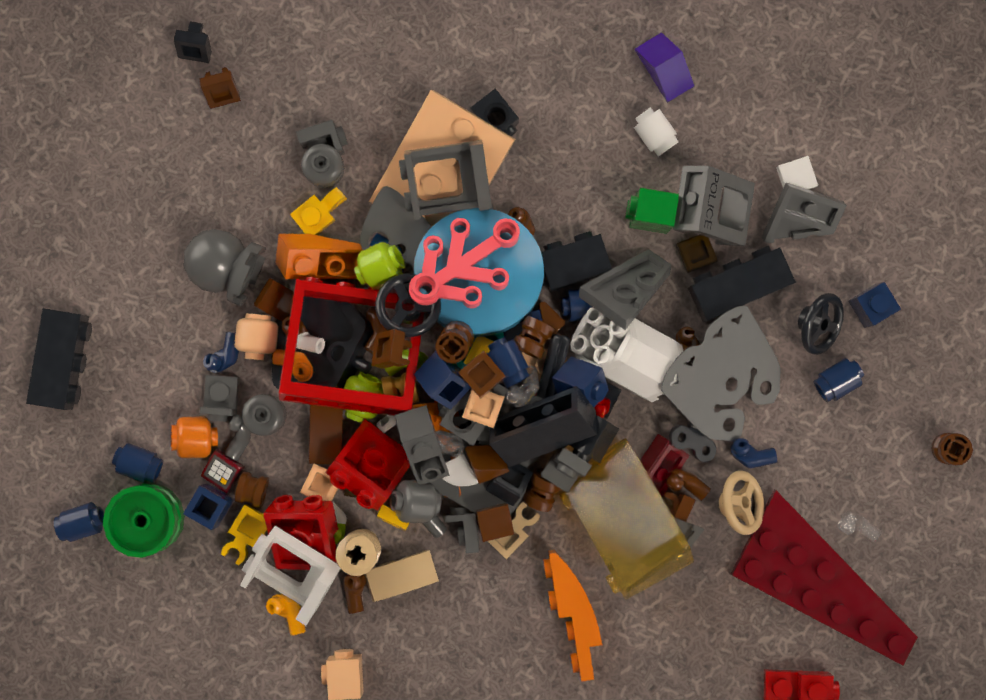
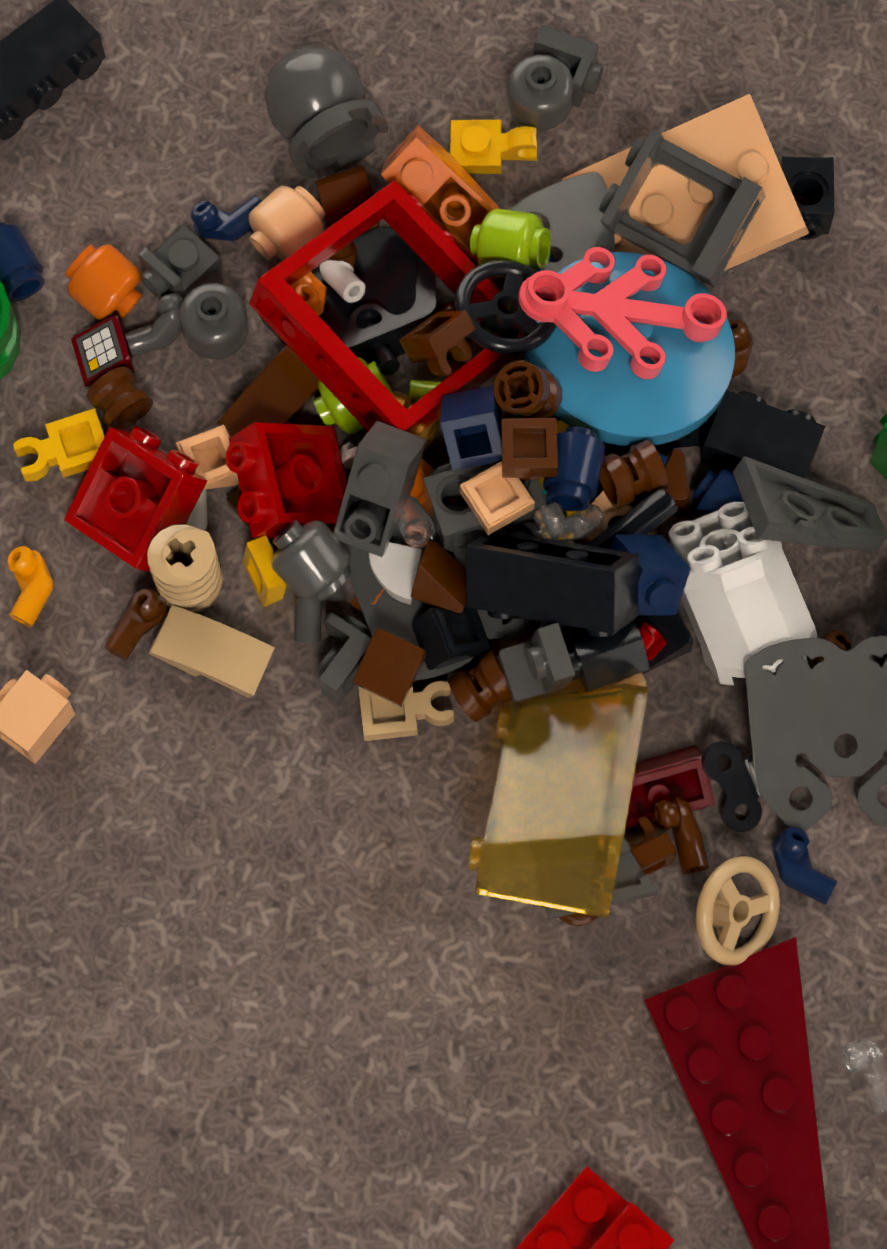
camera: 40 degrees right, 15 degrees down
dark blue brick [183,483,234,530] -> none
white window [240,526,341,626] -> none
orange slope [543,550,602,681] -> none

